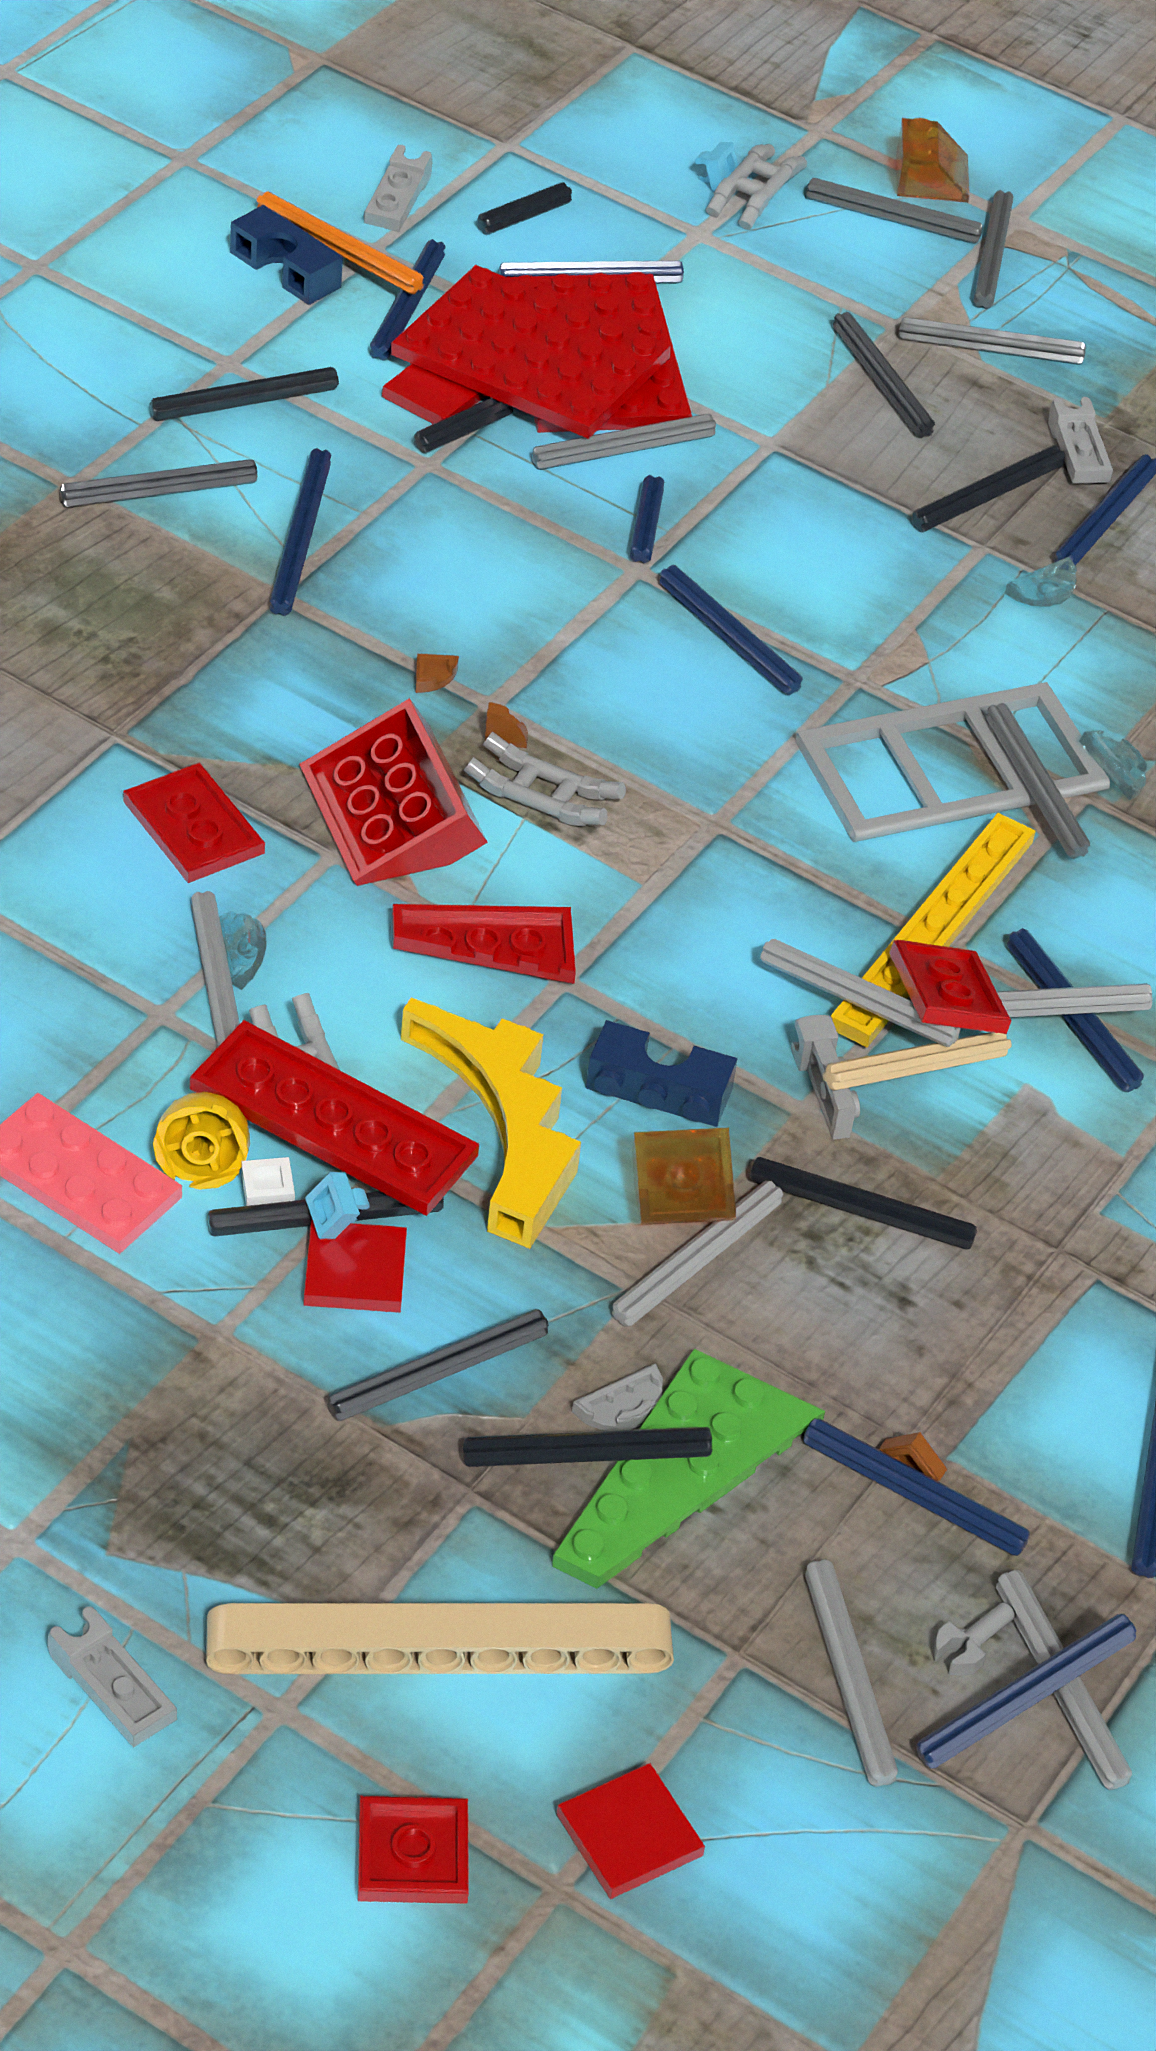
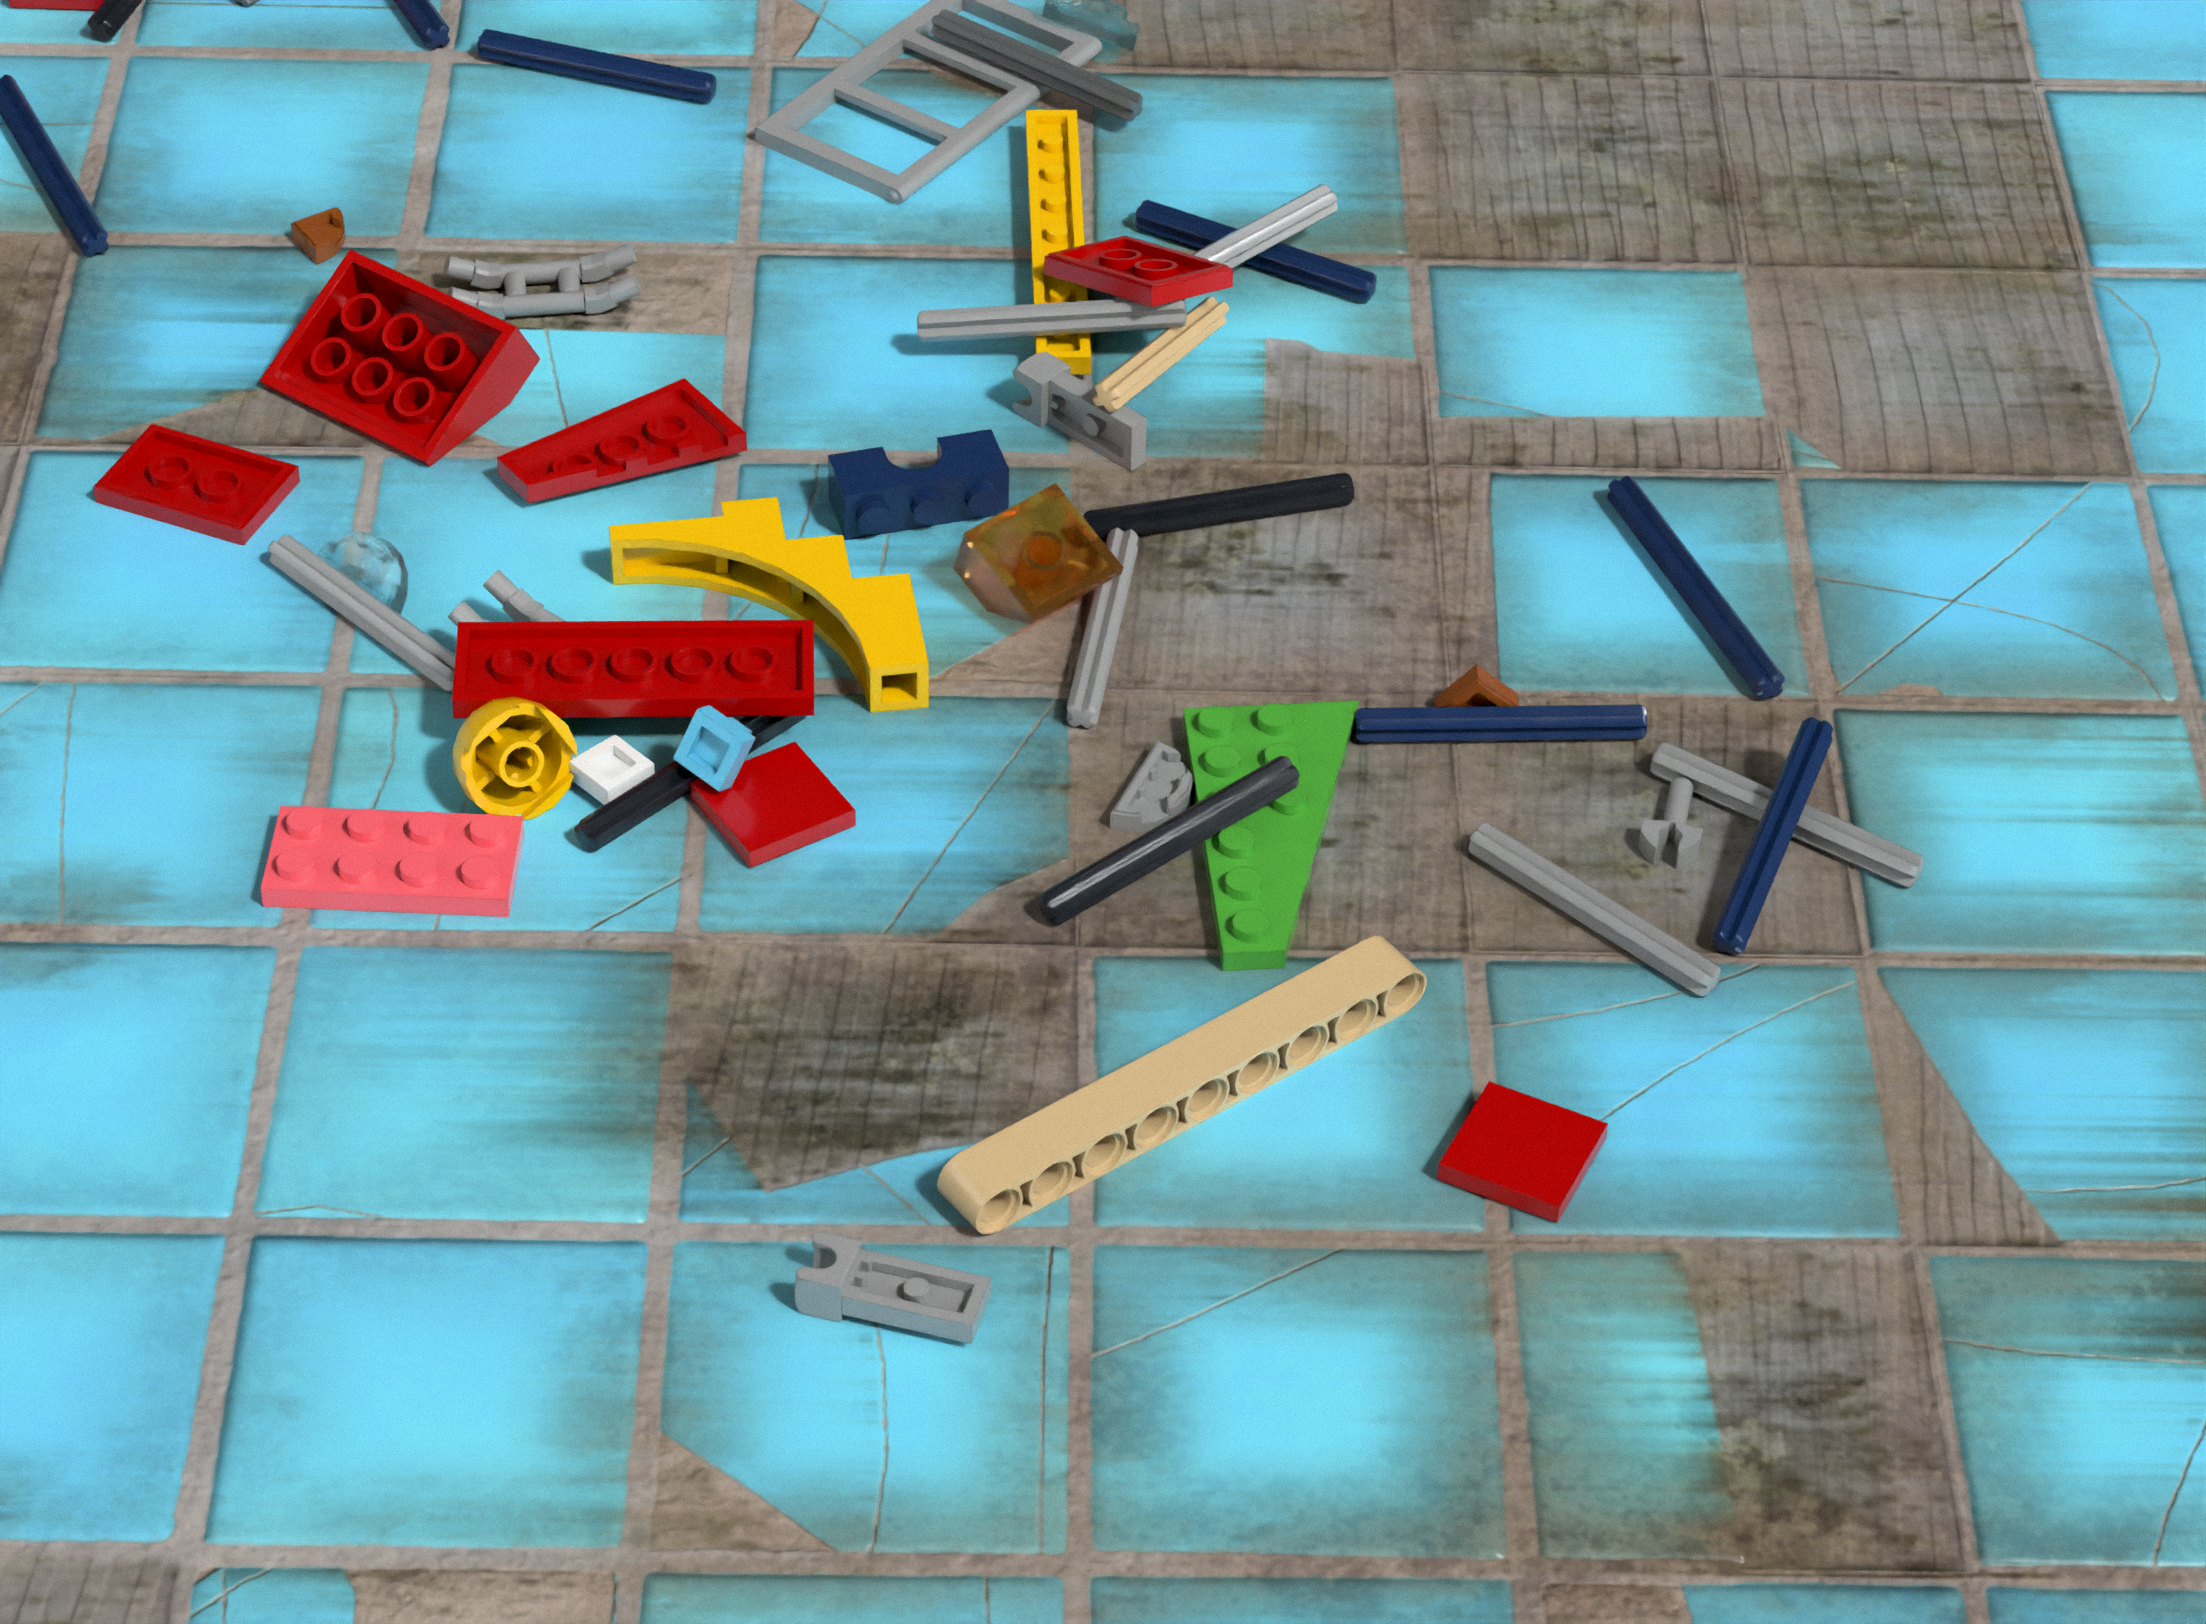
camera: 30 degrees left, 5 degrees down
axle [327,1309,549,1421] -> none
red tile [358,1796,469,1904] -> none
dark orange tile [485,702,528,748] -> none

